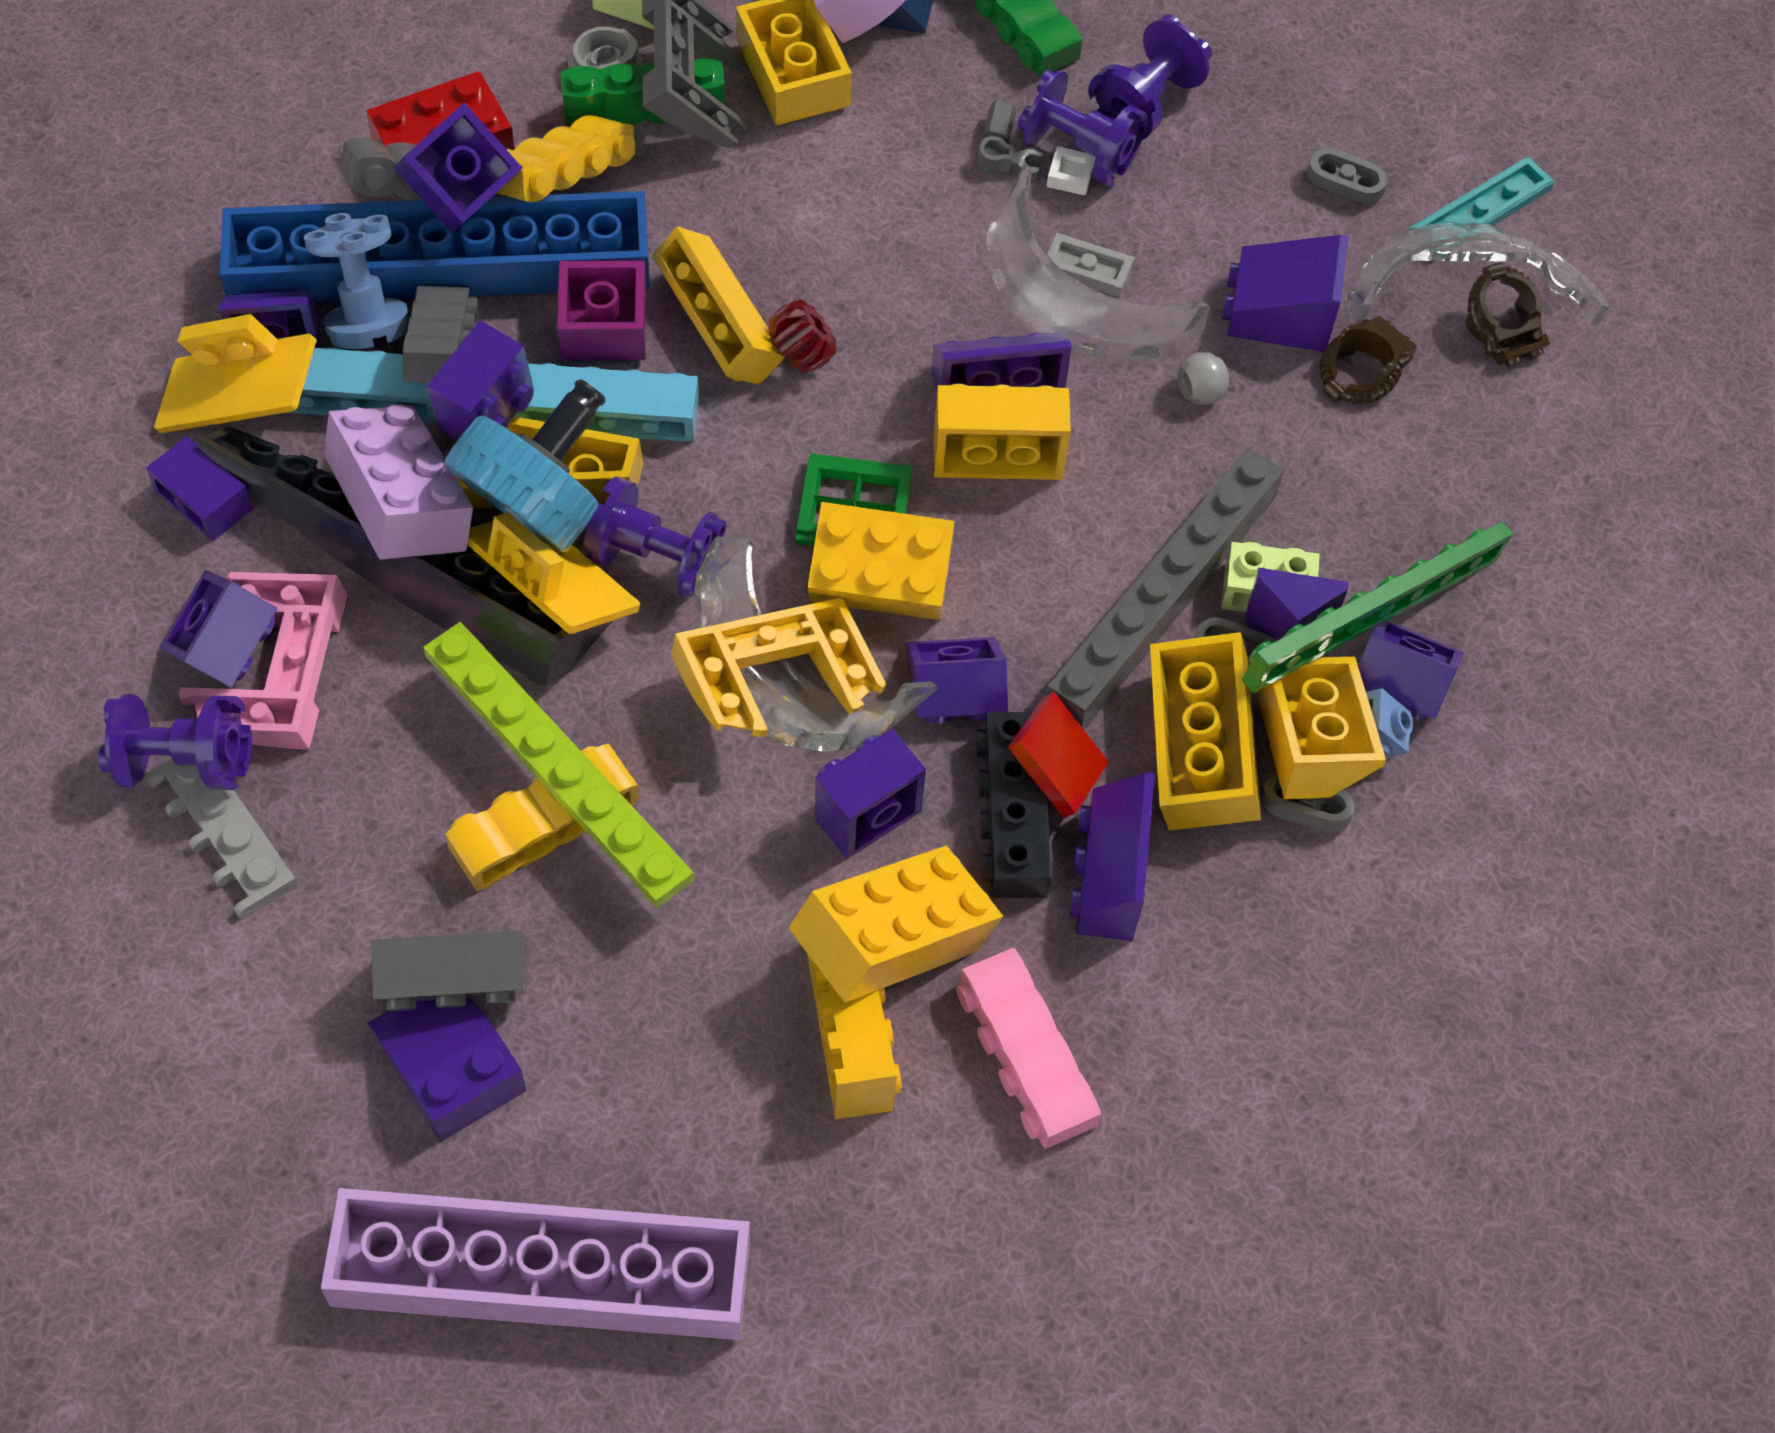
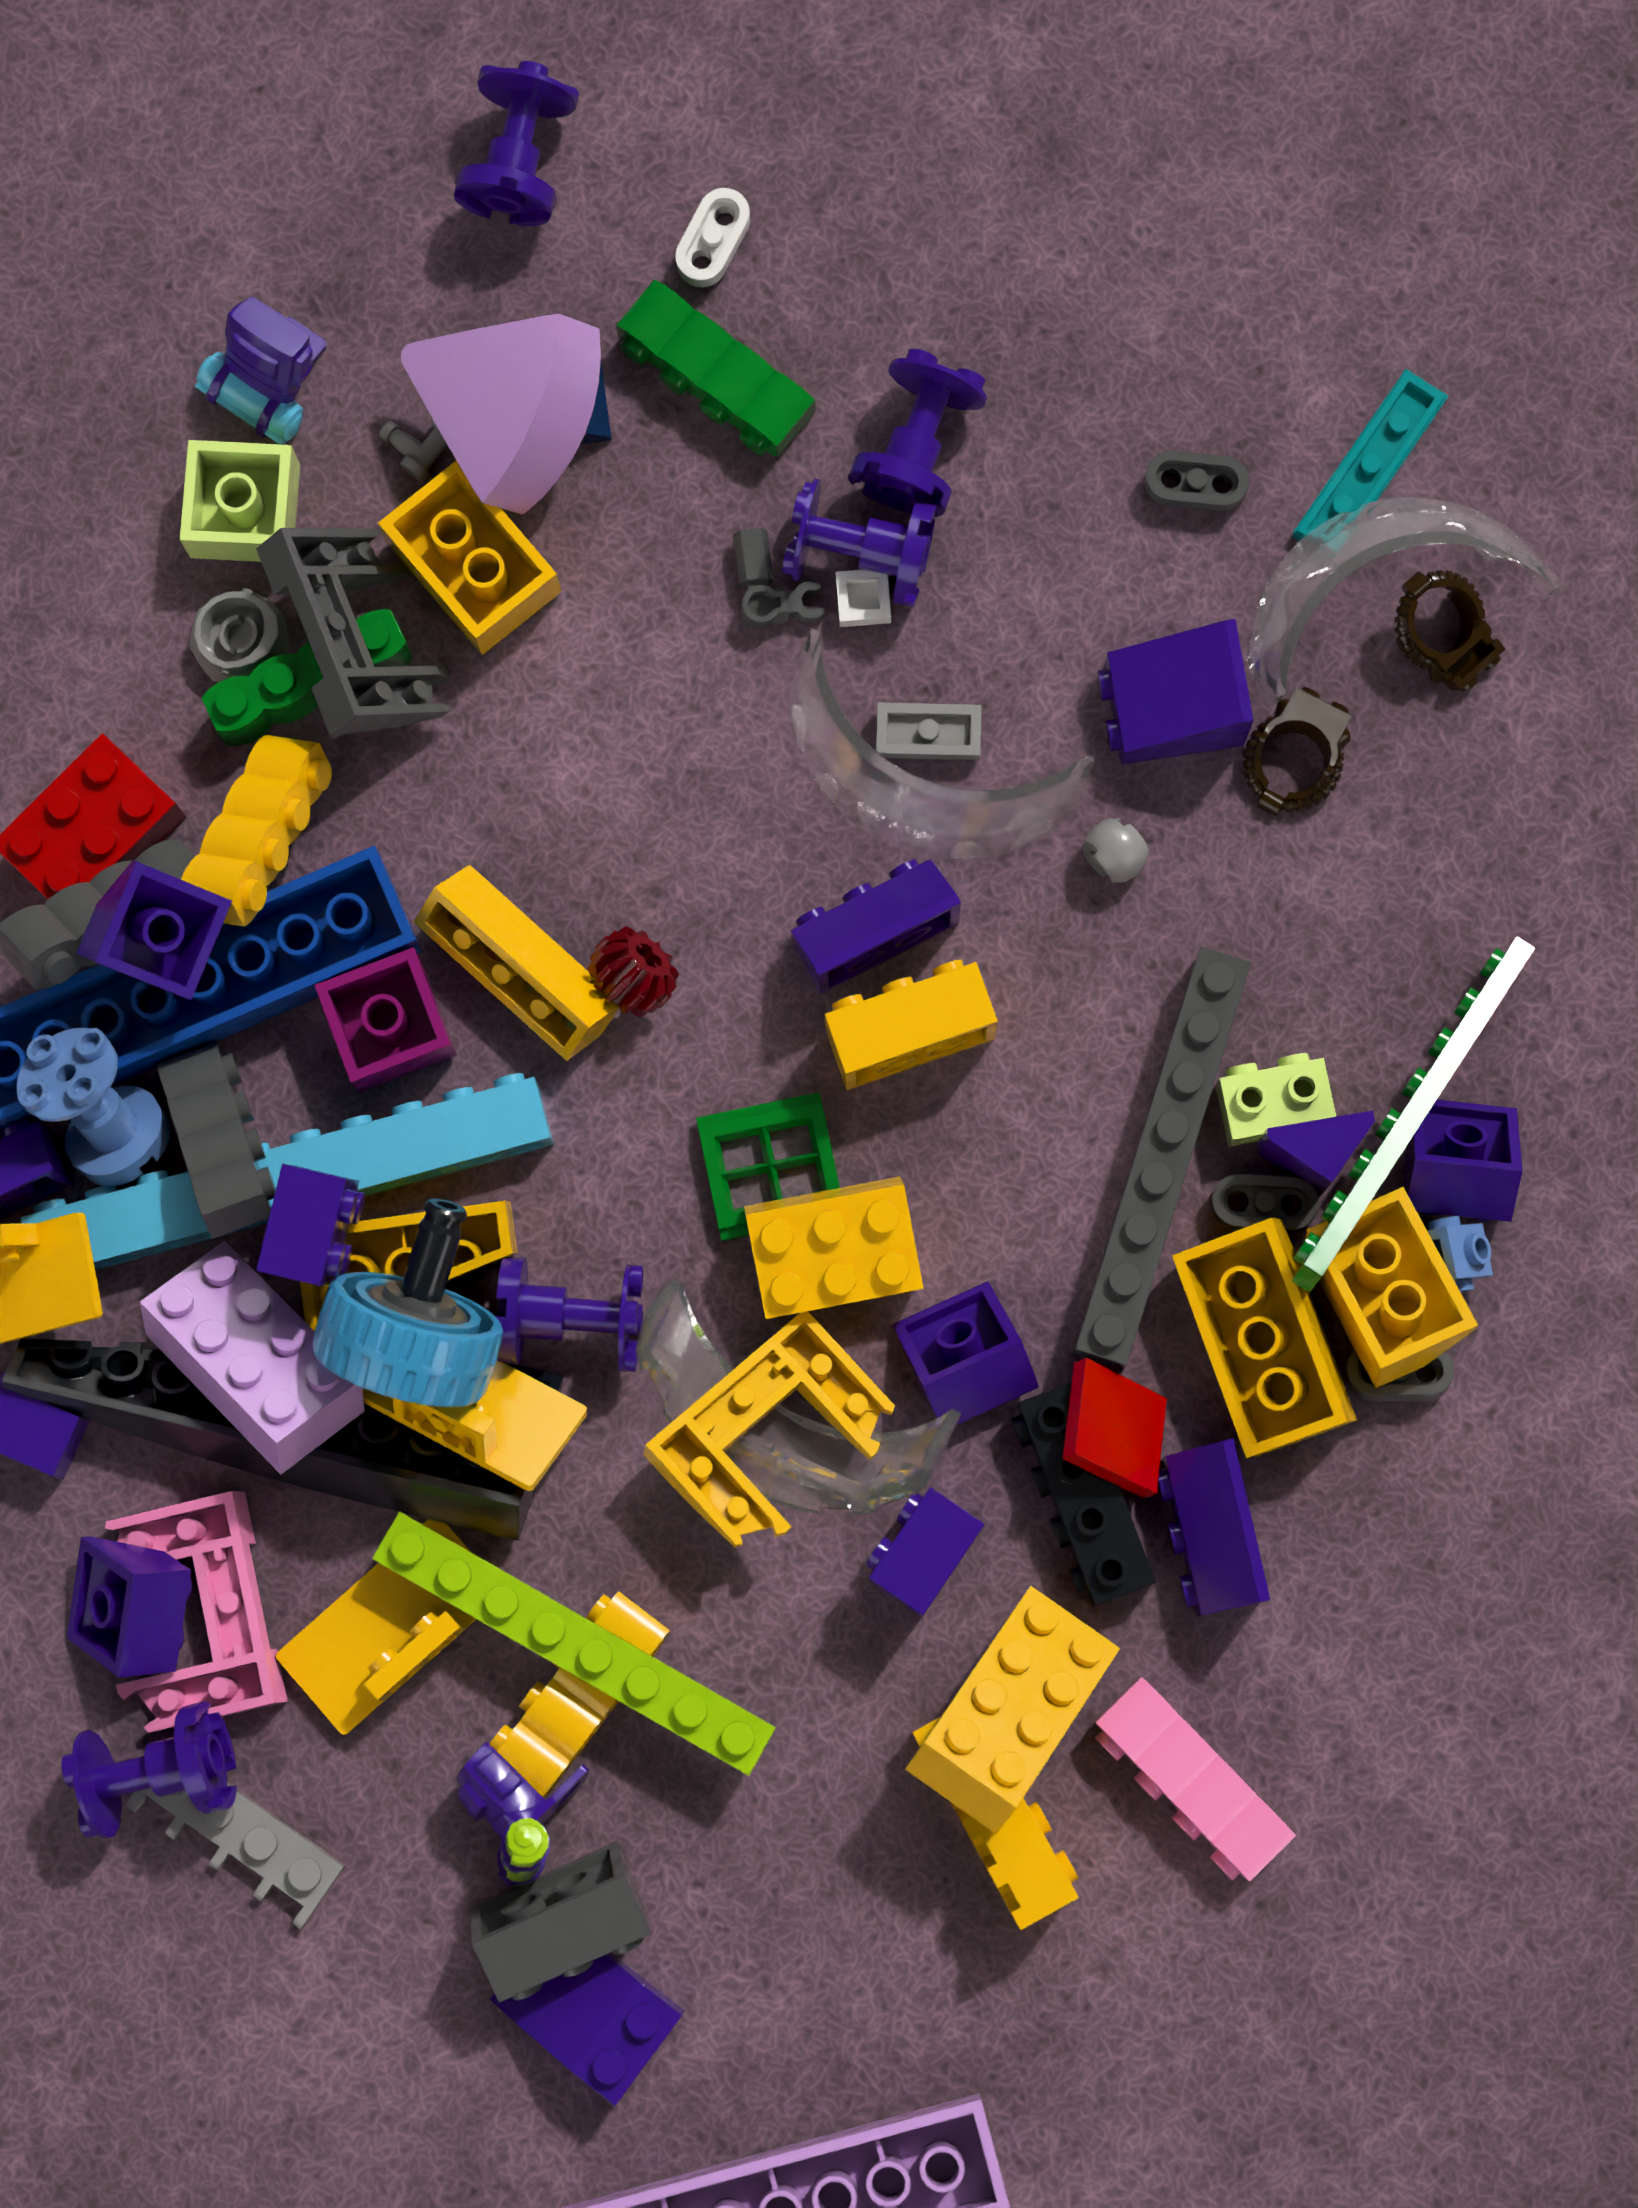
camera: 10 degrees left, 20 degrees up
none -> yellow bracket [276,1519,477,1735]
none -> dark purple piece [456,1742,589,1887]

